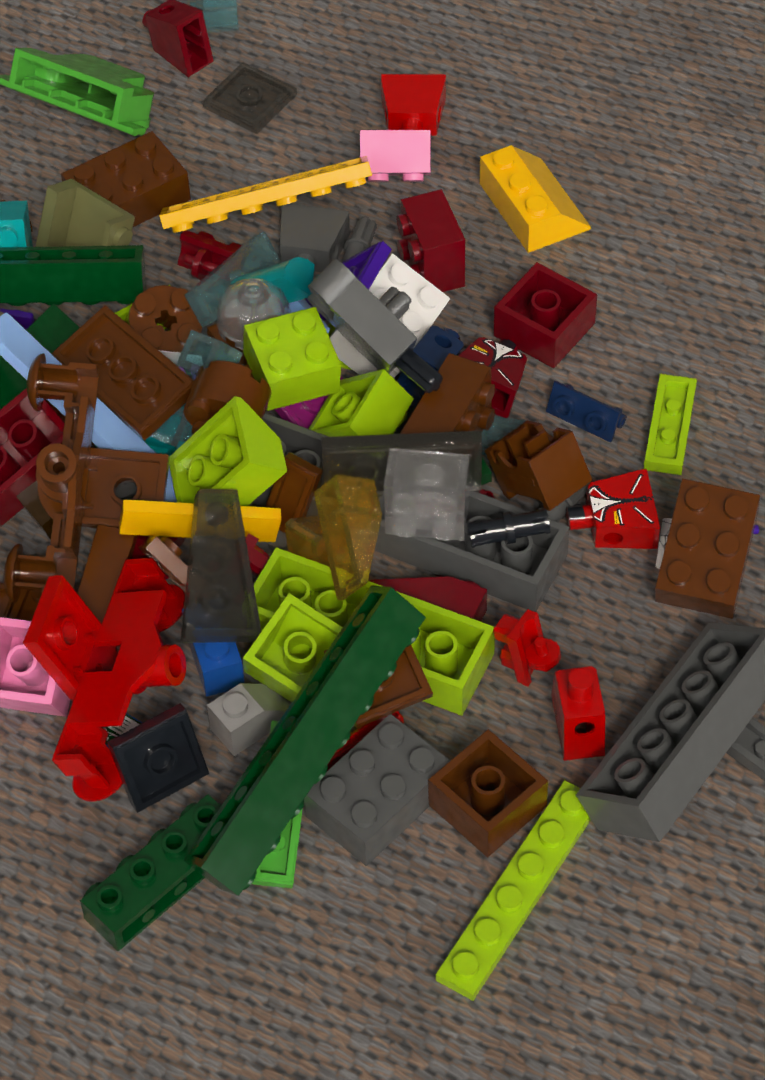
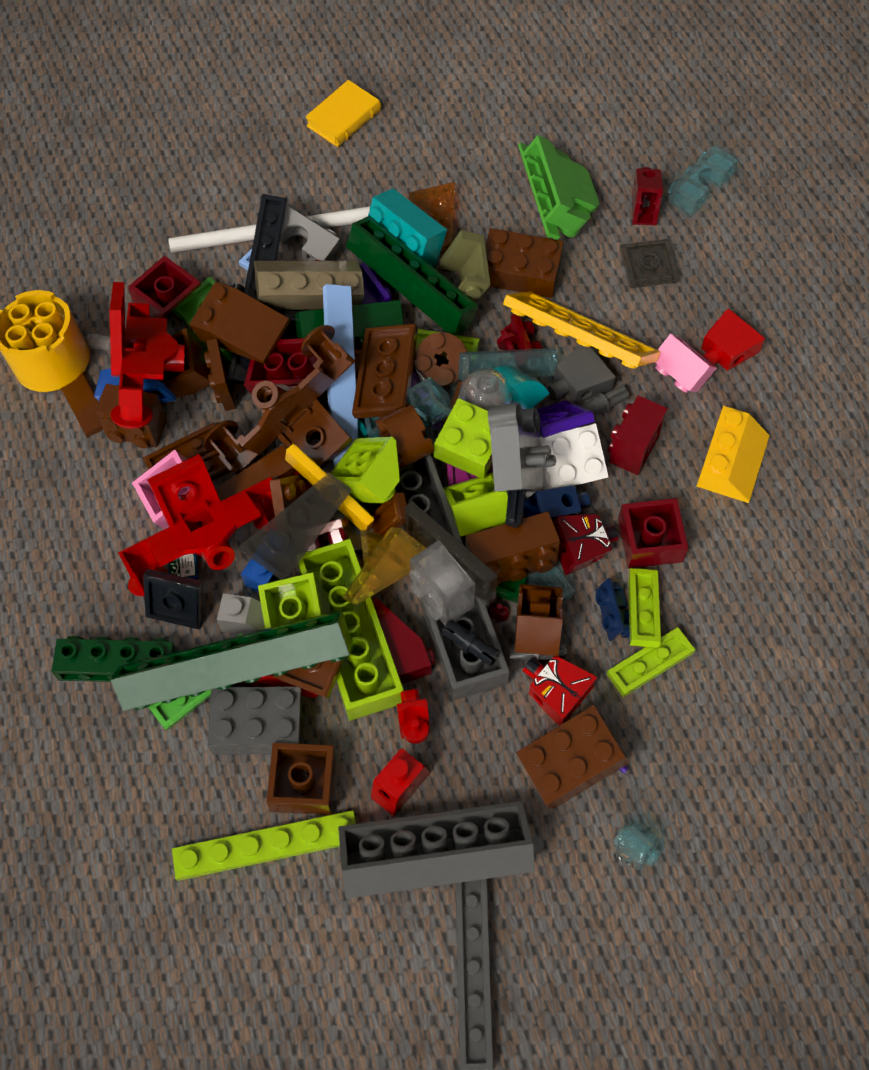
camera: 45 degrees right, 10 degrees up
none -> lime plate [628,568,661,648]

